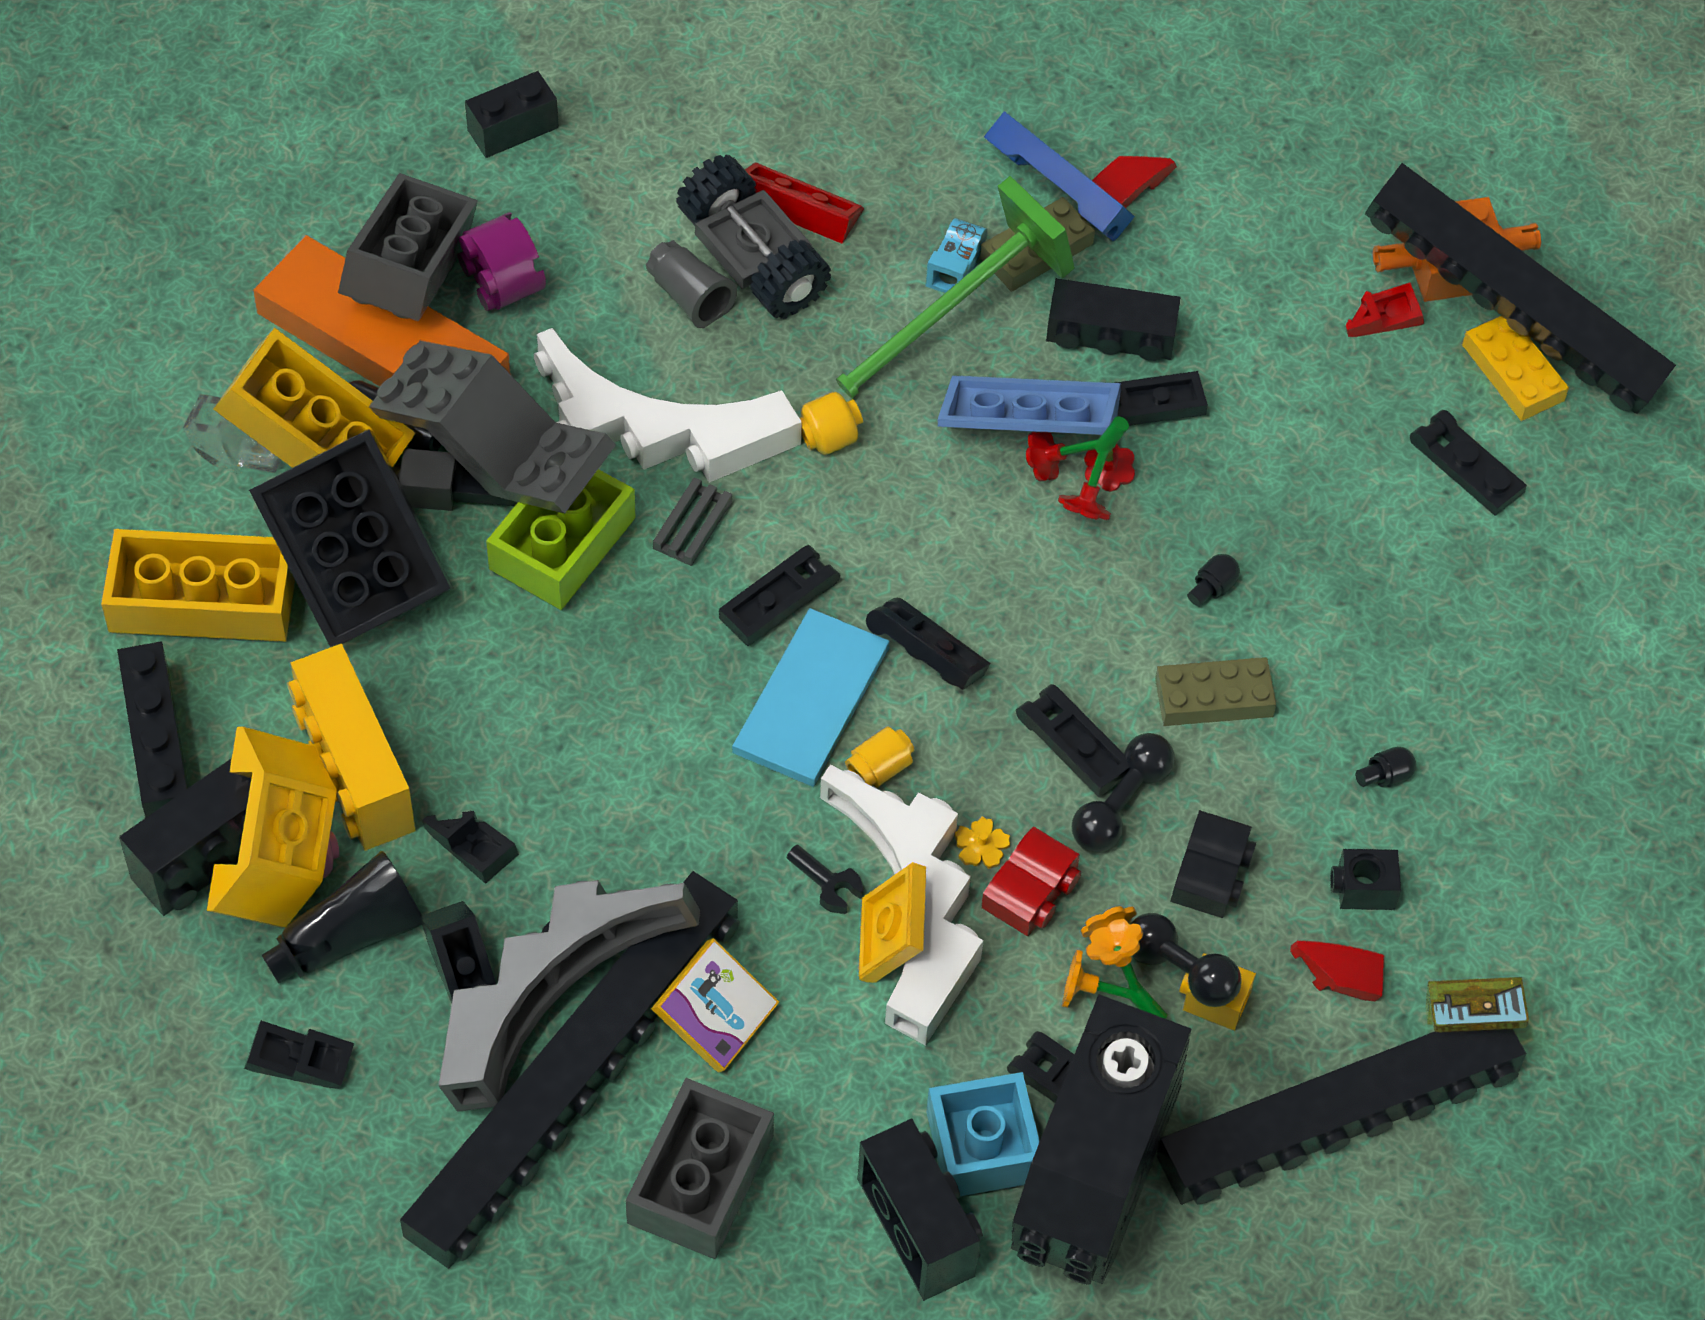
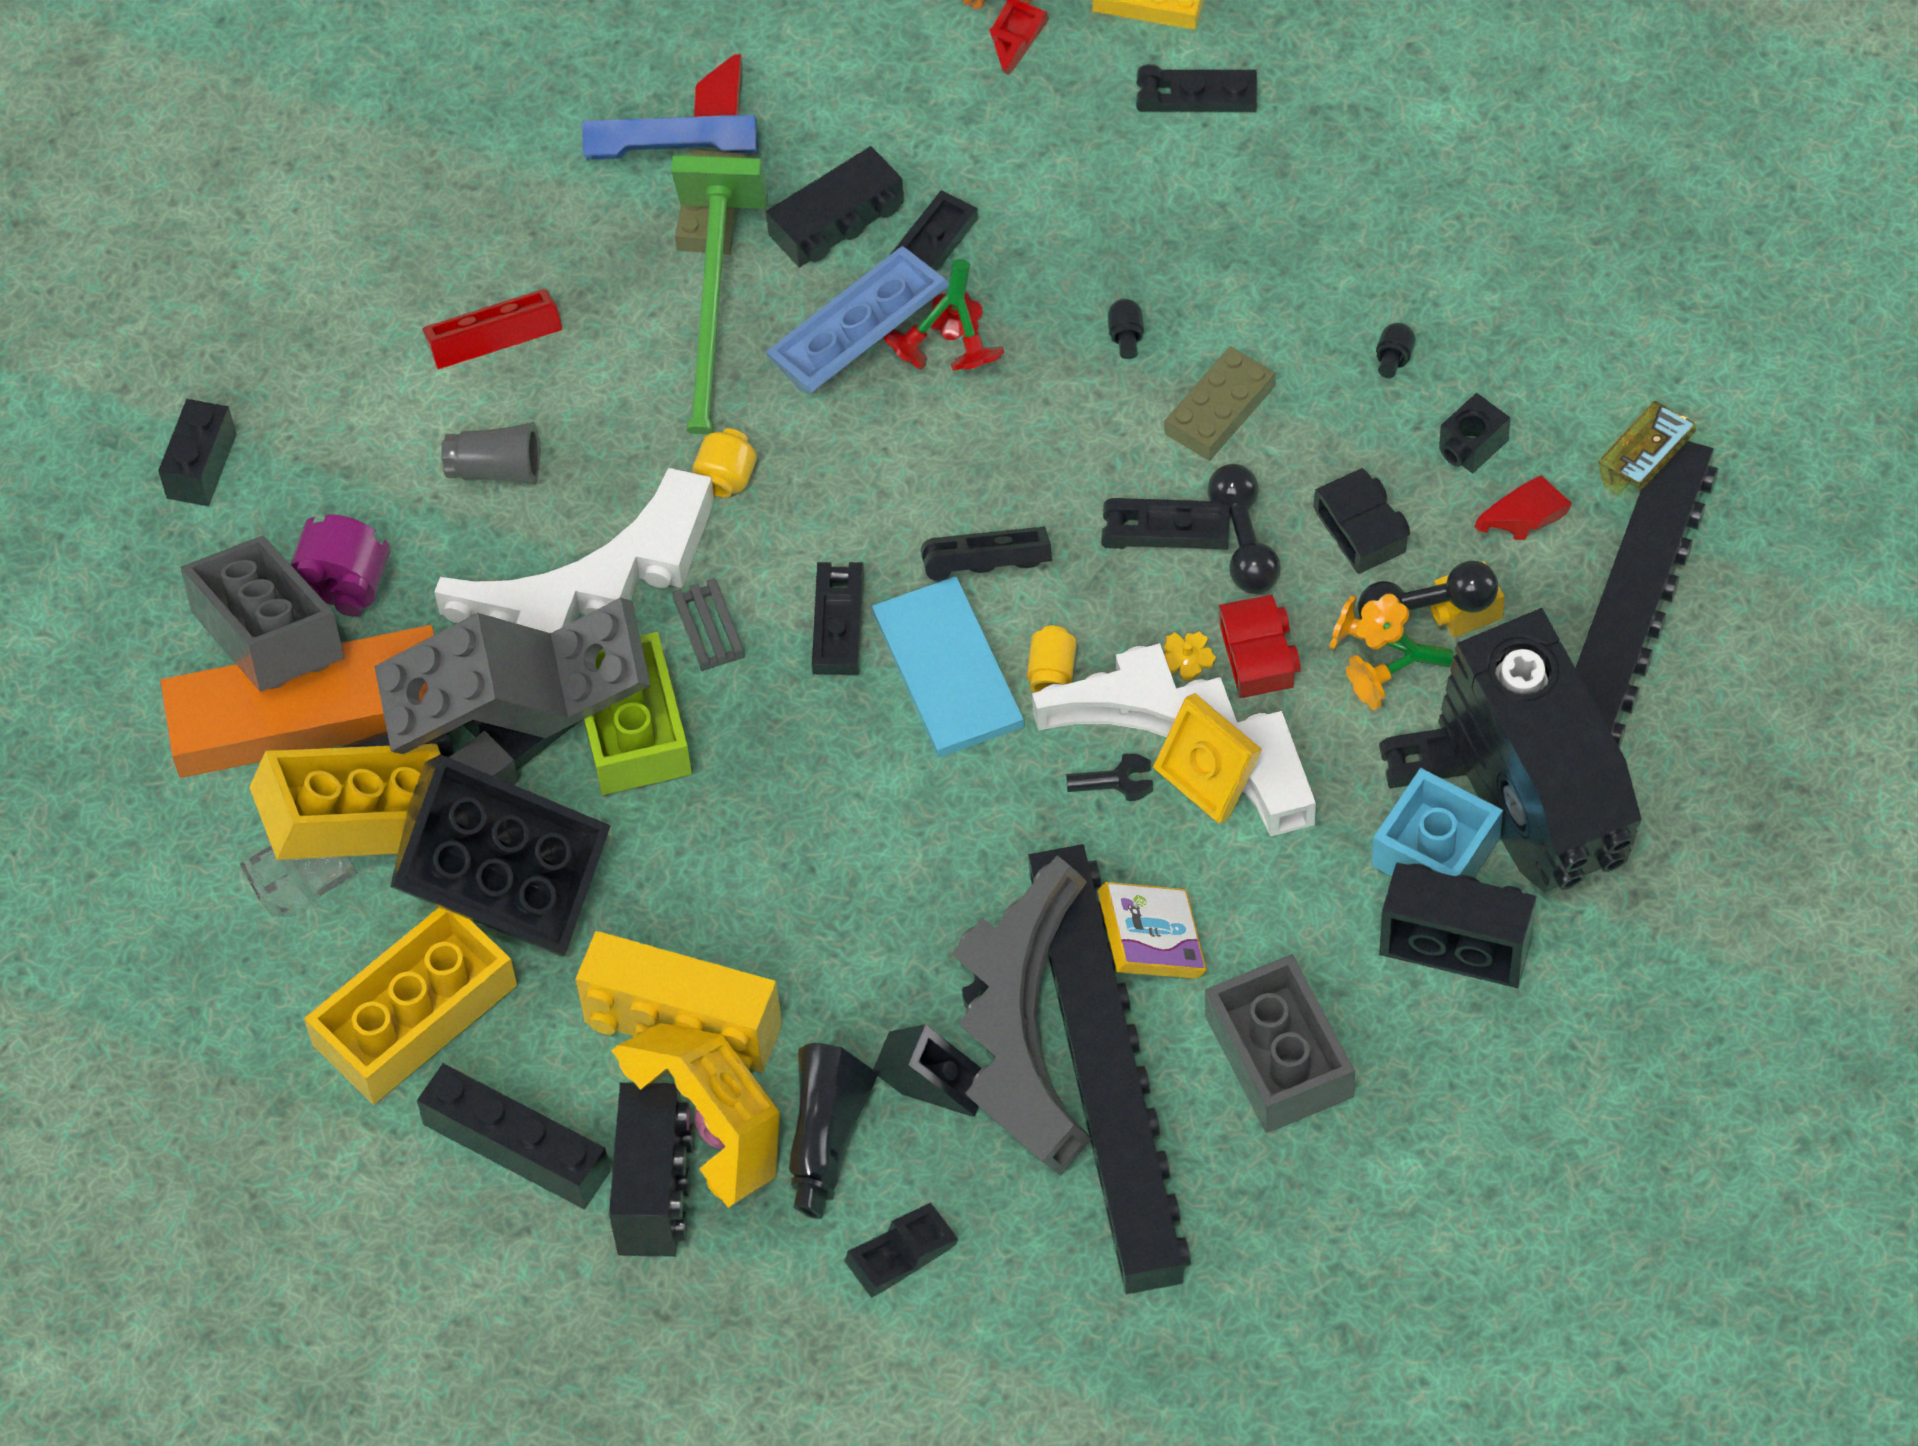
camera: 40 degrees left, 0 degrees up
black slope [422,811,519,884] -> none
plate [676,155,831,319] -> none
medium azure leg [926,218,987,293] -> none

